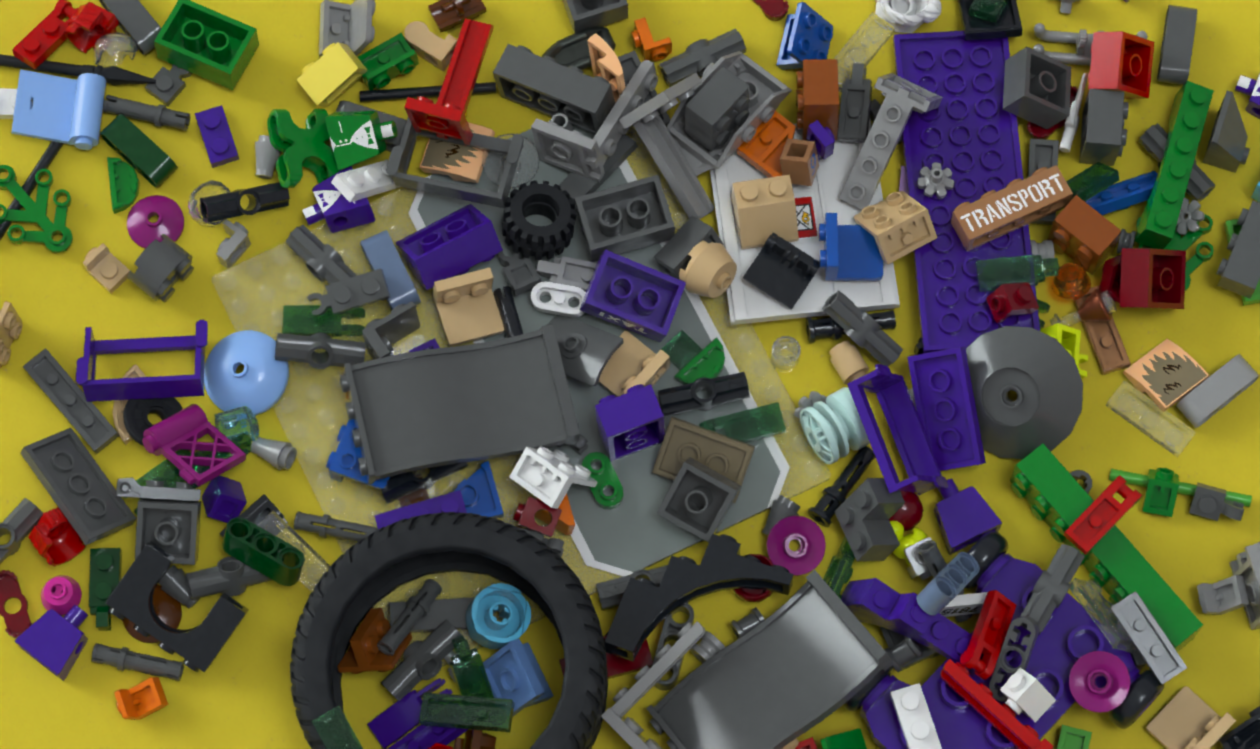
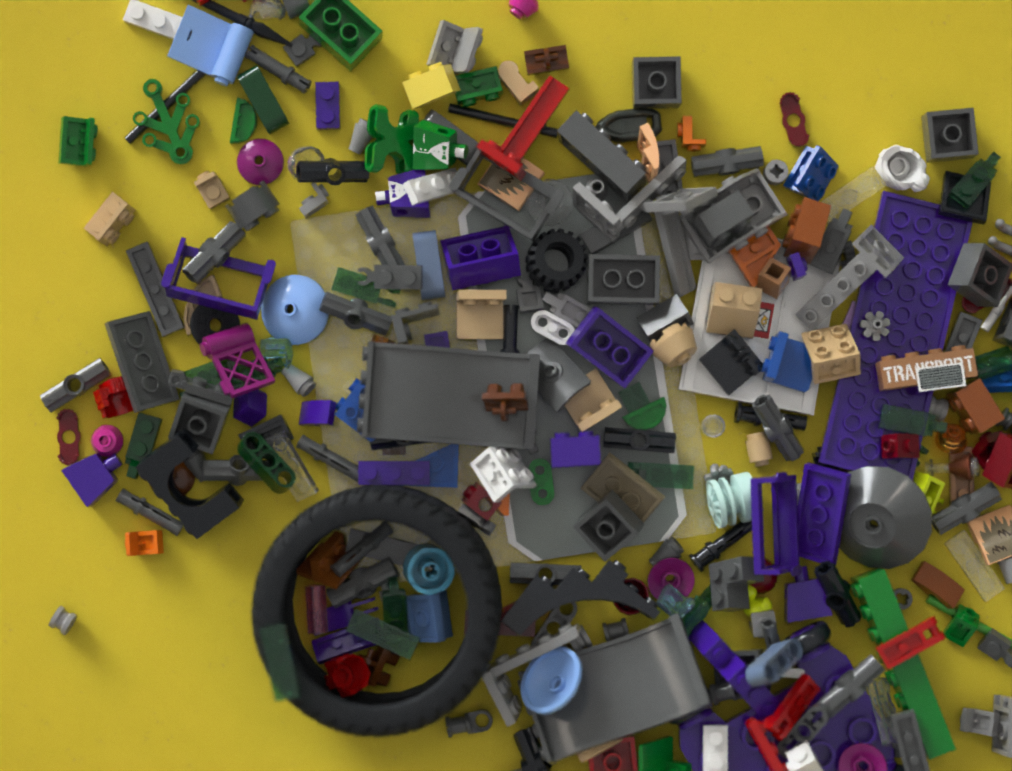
camera: 15 degrees right, 15 degrees up
none -> dark grey piece [182,221,246,284]
none -> dark purple slope [298,400,336,426]
none -> clear pink axle [305,584,328,634]
none -> reddish brown hips [482,383,529,421]
none -> light blue dish [521,646,582,714]
none -> clear light blue plate [656,584,695,617]
none -> light grey wheel [763,160,788,185]
none -> black piece [814,561,861,627]
none -> dark orange slope [911,561,965,609]
none -> sticker [915,362,966,392]
none -> dark grey piece [932,482,1002,535]

